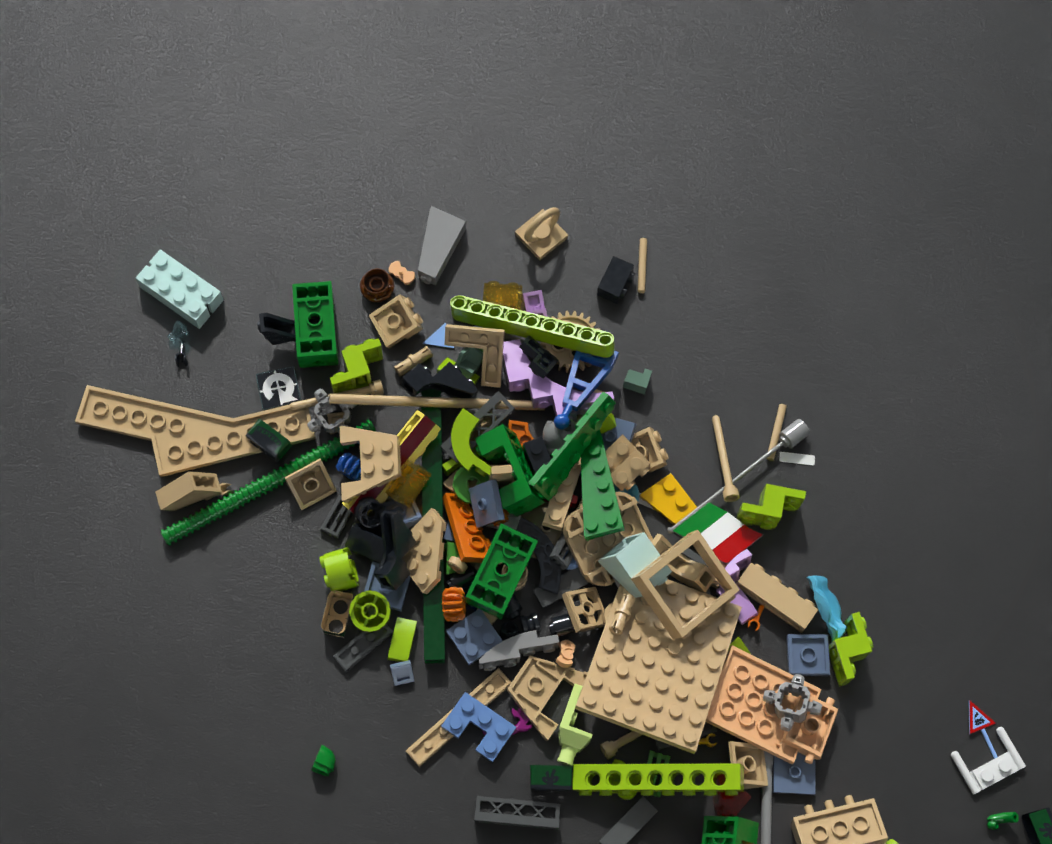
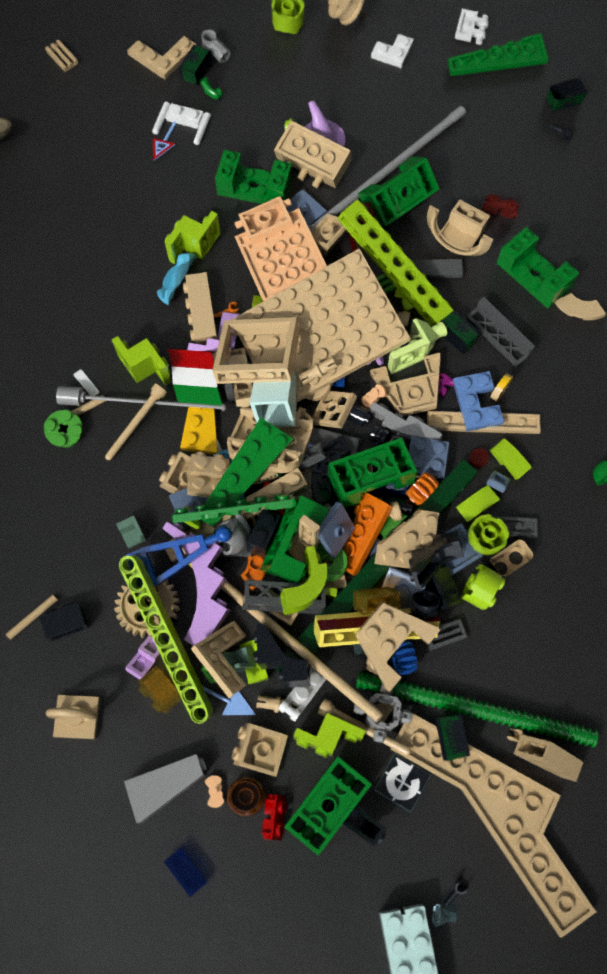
camera: 130 degrees left, 0 degrees up
tan slope [285,459,337,510] -> none
black plate [519,335,559,379] -> none
light grey piece [763,674,822,731] -> none
sand blue plate [786,634,830,676] -> none
none -> bright green plate [44,410,83,448]
none -> clear blue plate [164,847,208,897]
none -> green plate [215,150,292,204]
none -> red hinge [262,795,287,841]
none -> white plate [278,666,326,722]
none -> clear red plate [469,449,489,467]
none -> piece [490,373,513,402]
none -> lime slope [490,438,532,480]

